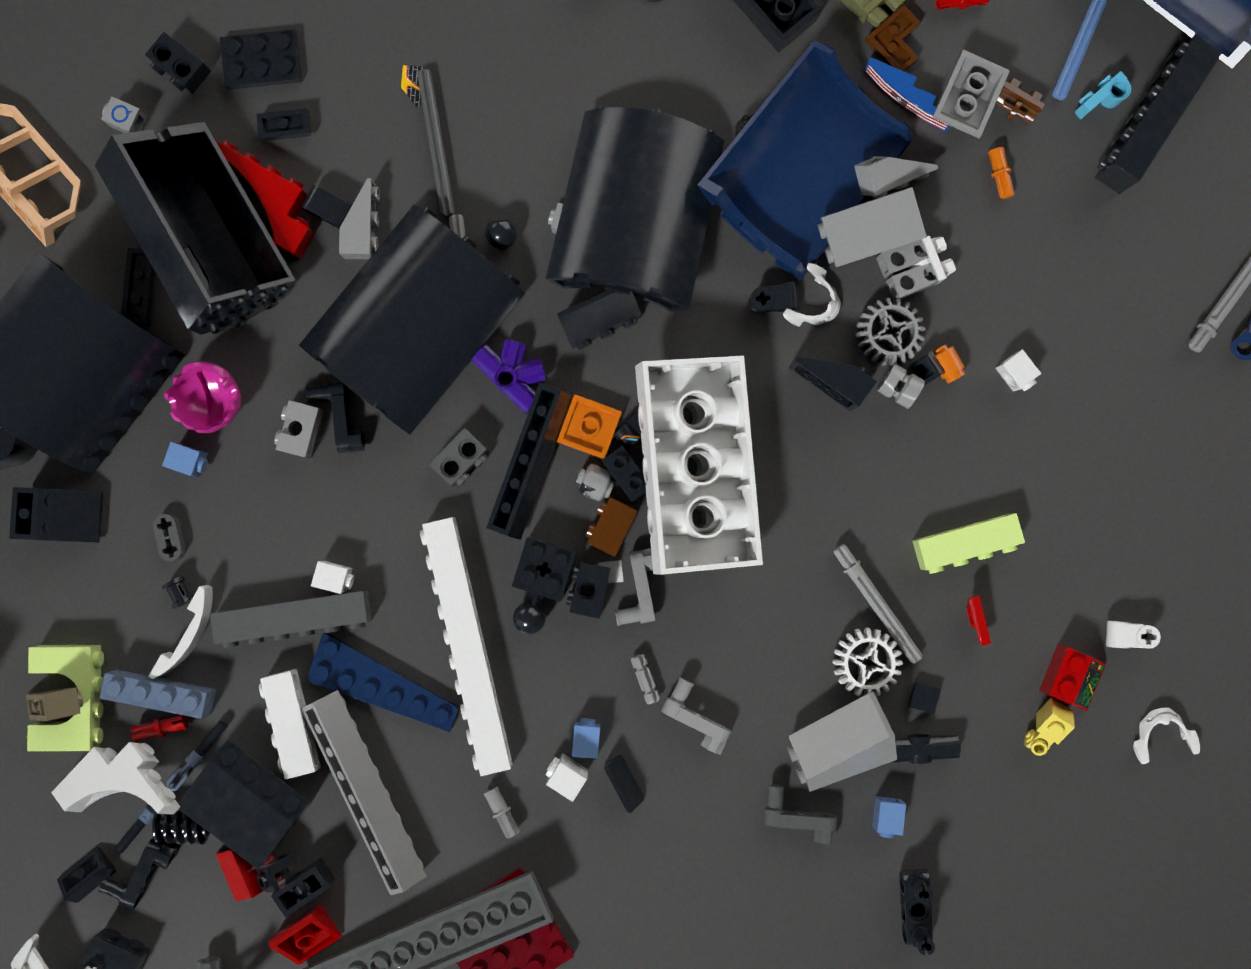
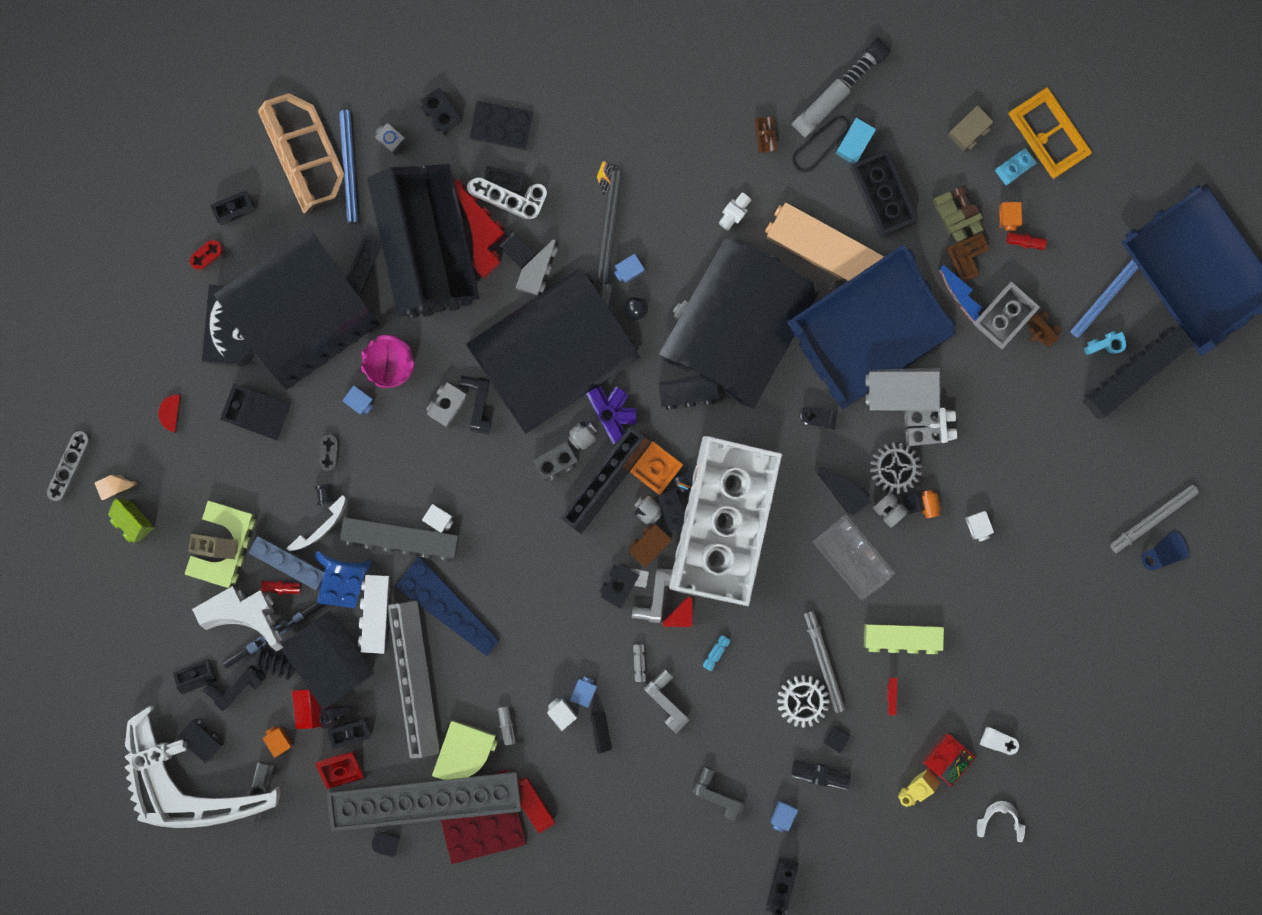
camera: 25 degrees right, 0 degrees up
white brick [420,517,513,776] -> none
black brick [511,537,577,635] -> none
white helmet [783,263,841,327] -> none
light grey slope [787,692,897,792] -> none
light grey slope [854,157,938,199] -> none
orange axle [988,147,1014,199] -> none
none -> orange brick [262,726,294,758]
none -> blue piece [316,552,372,608]
none -> medium blue axle [340,110,358,223]
none -> yellowish green brick [432,720,498,780]
none -> white beam [467,178,547,219]
none -> red beam [519,776,556,834]
none -> light grey head [568,421,597,450]
none -> medium blue brick [614,254,645,284]
none -> red slope [661,596,692,627]
none -> medium azure axle [703,635,730,671]
none -> white axle [719,193,751,230]
none -> light nougat brick [765,202,884,282]
none -> clear slope [812,514,895,601]

